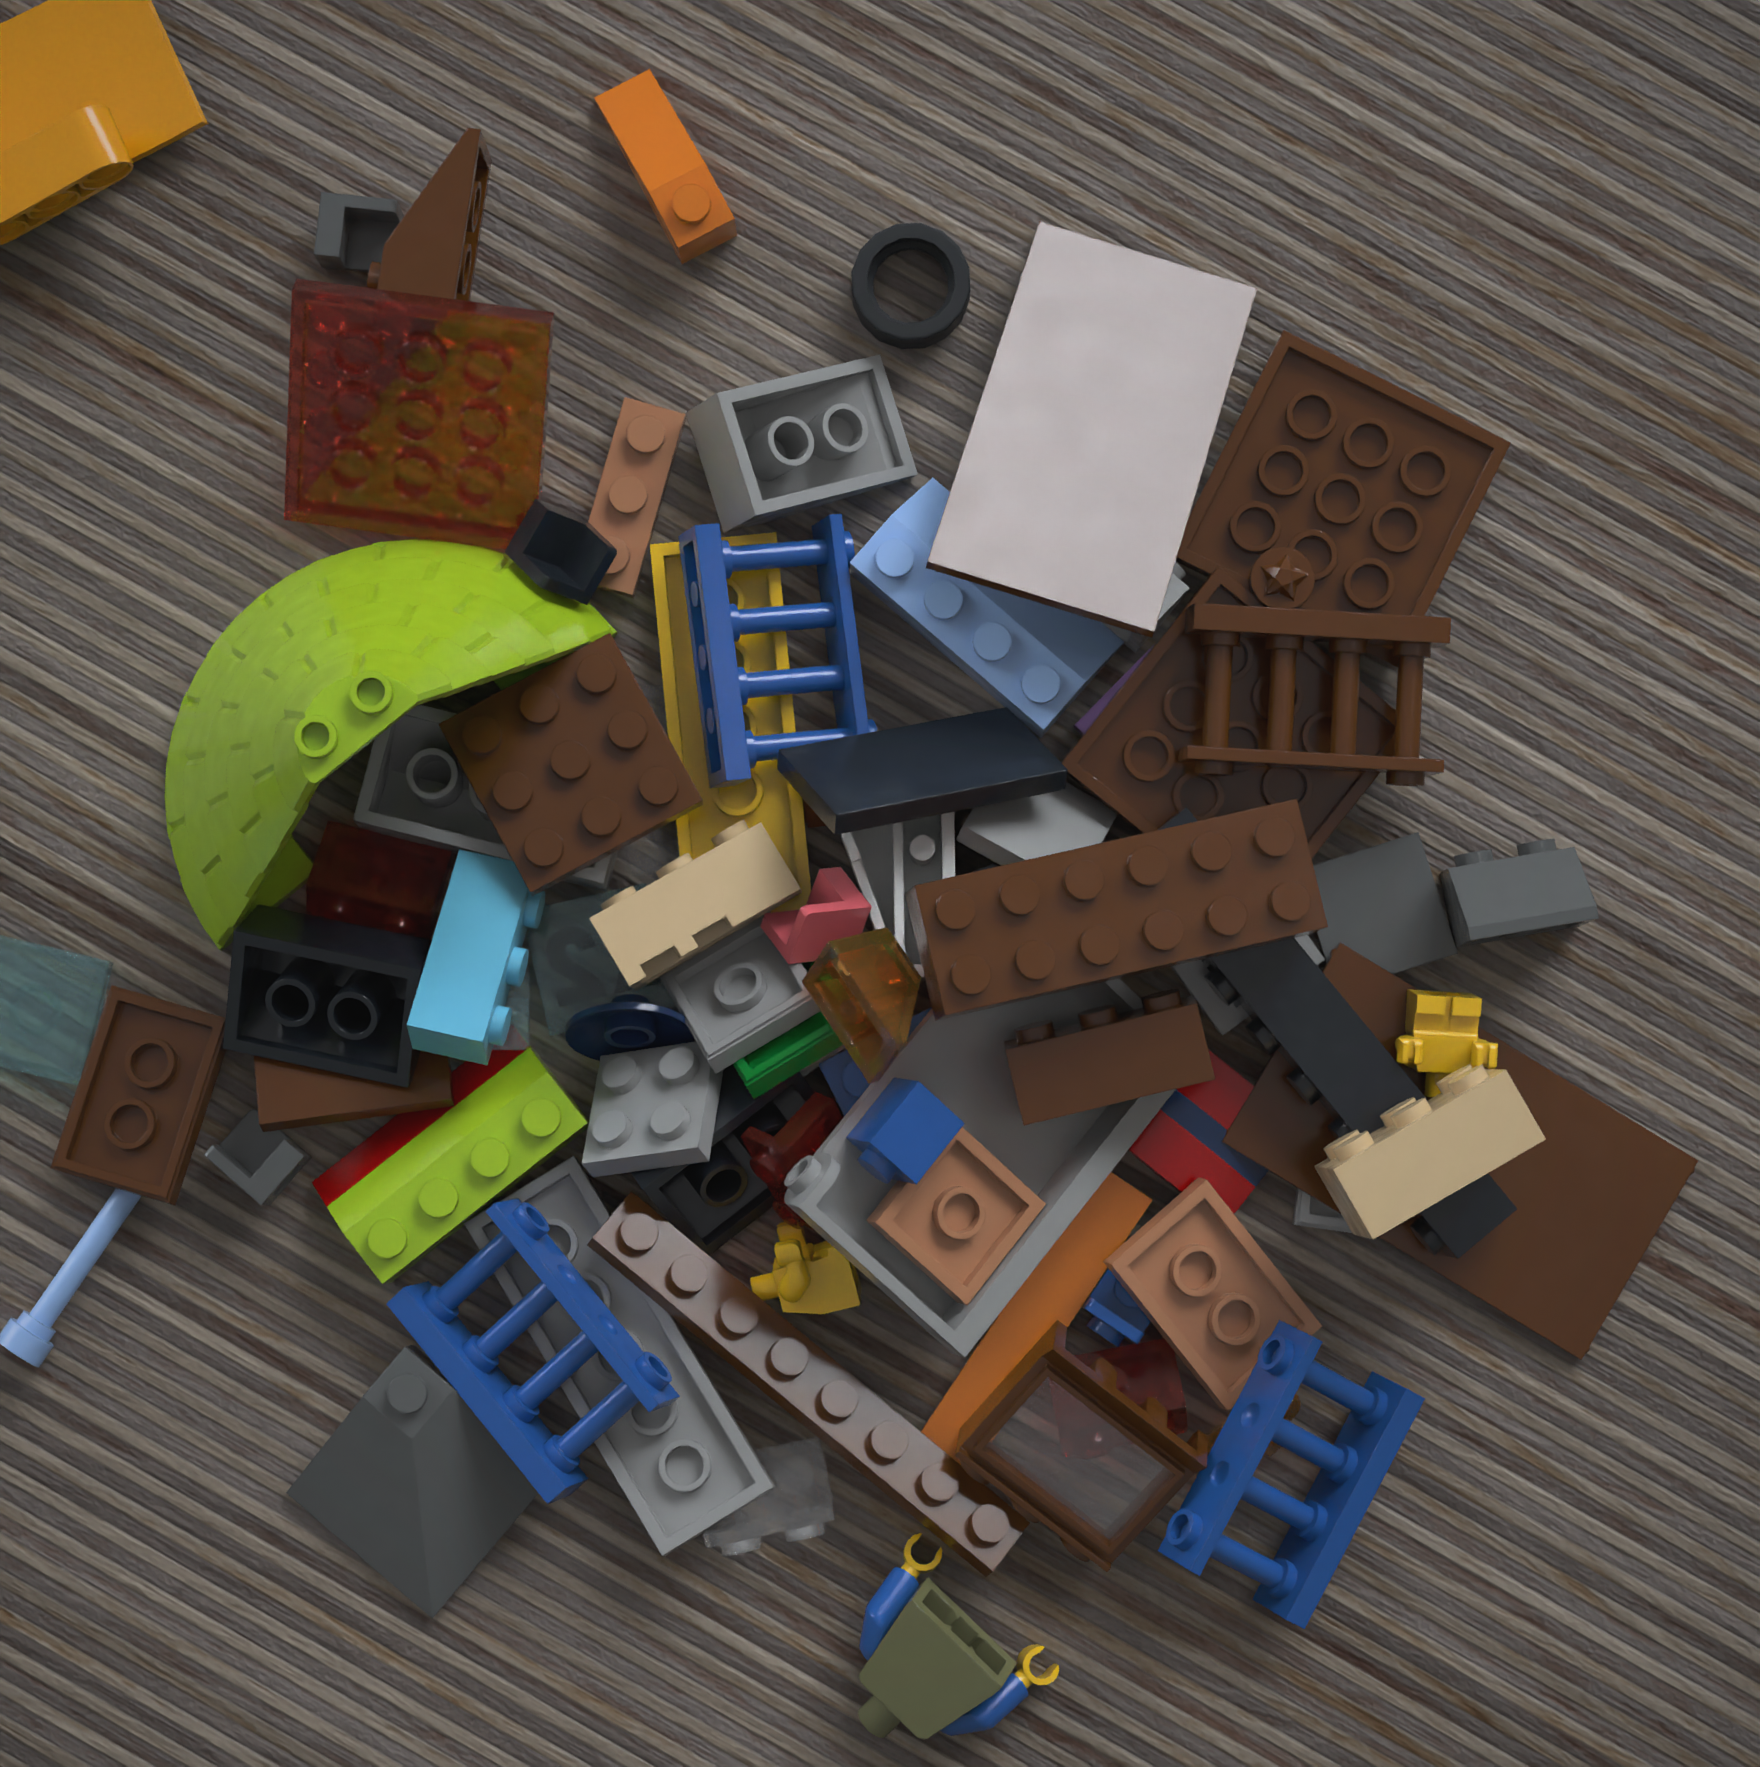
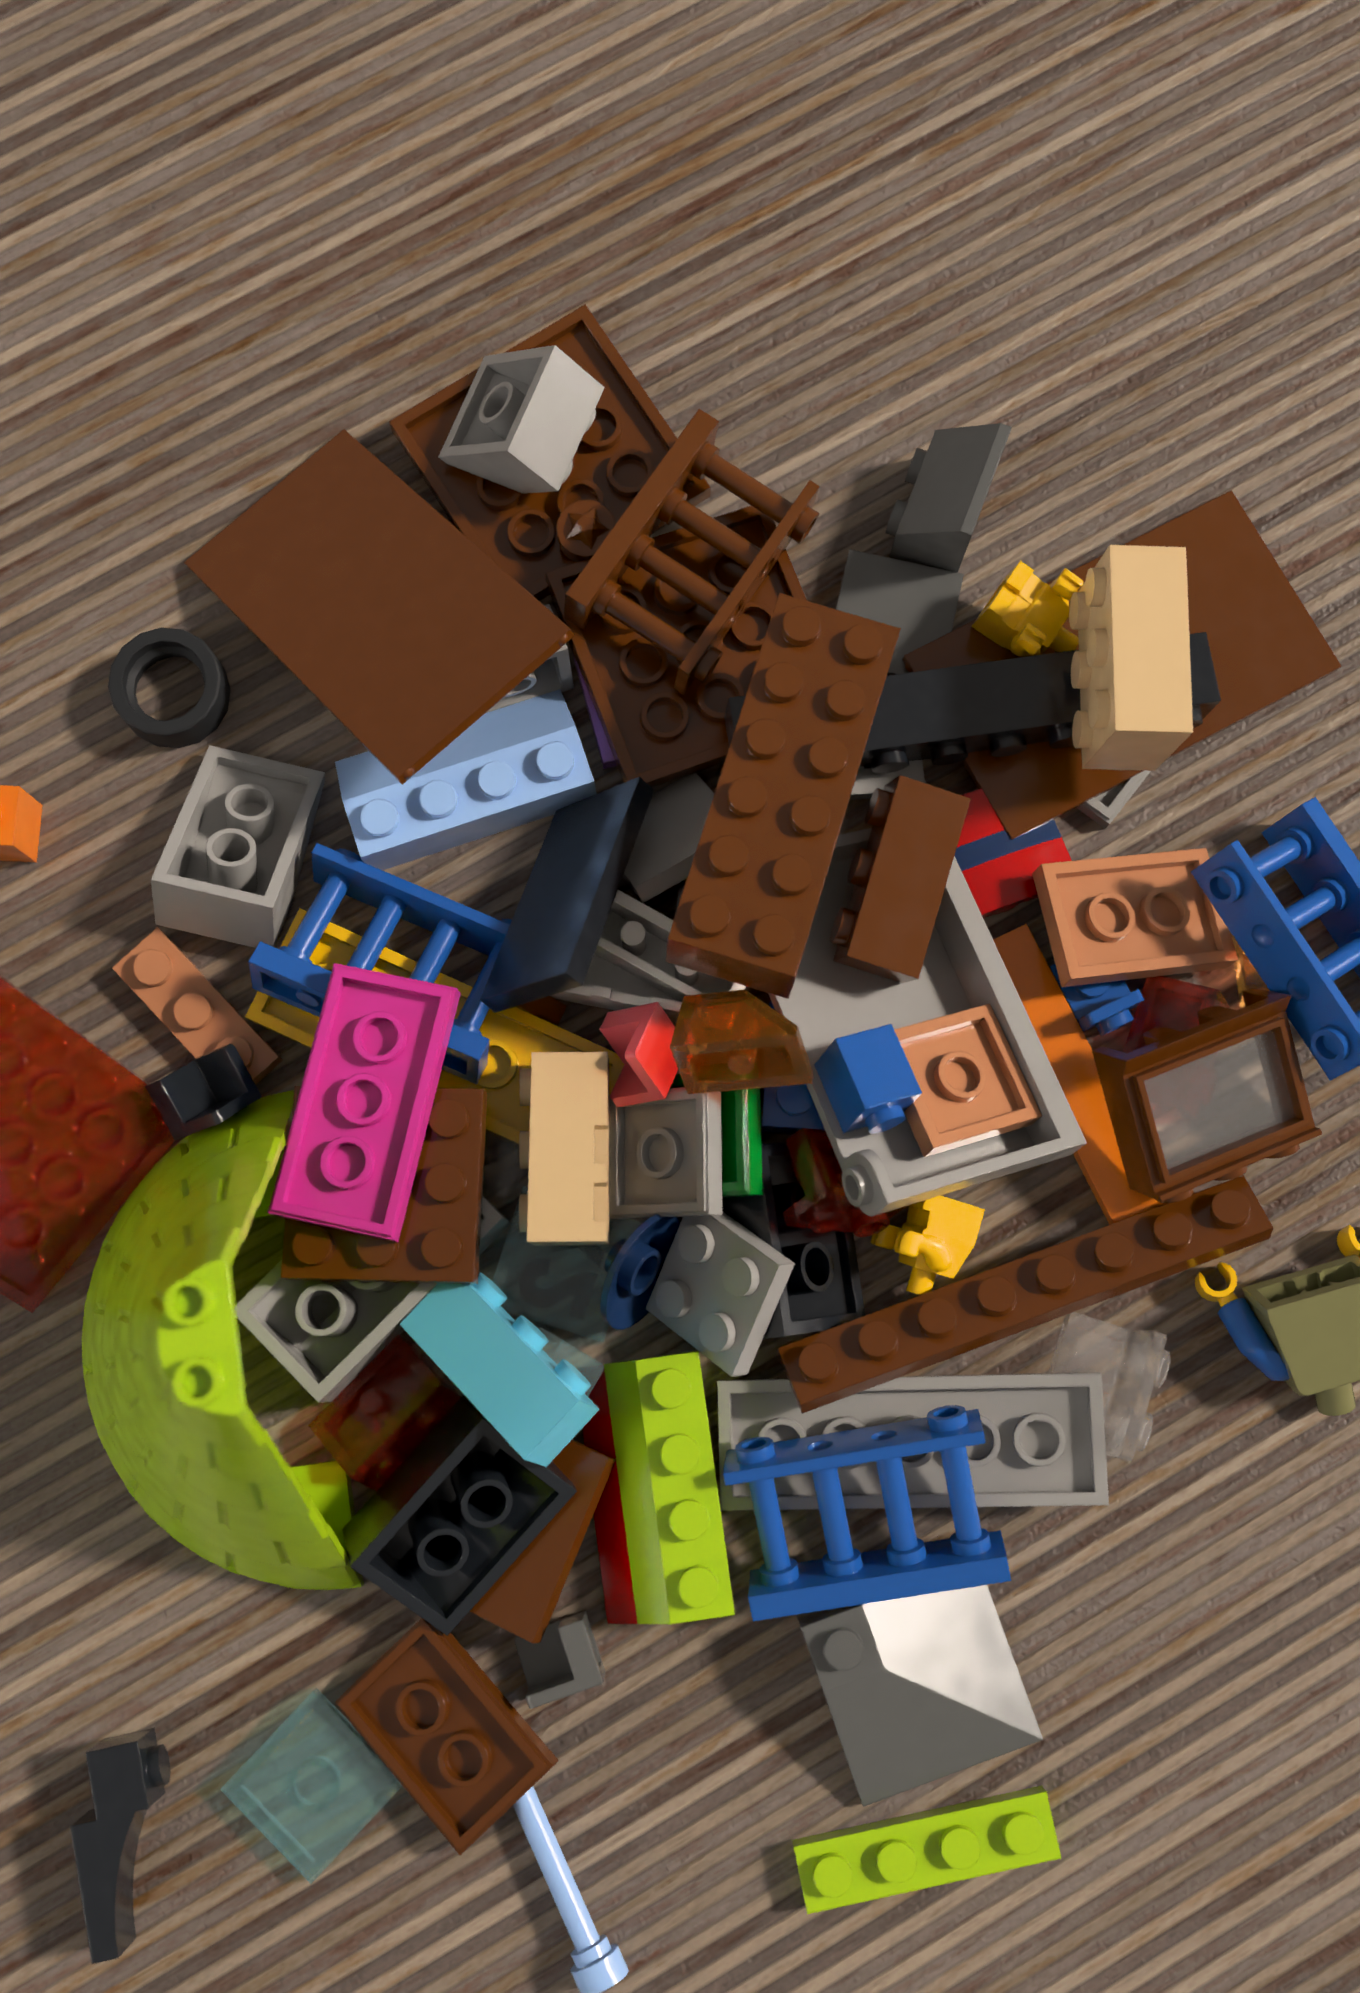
camera: 60 degrees left, 5 degrees down
none -> dark pink tile [268,963,461,1243]
none -> light grey slope [438,345,605,493]
none -> lime plate [792,1786,1062,1914]

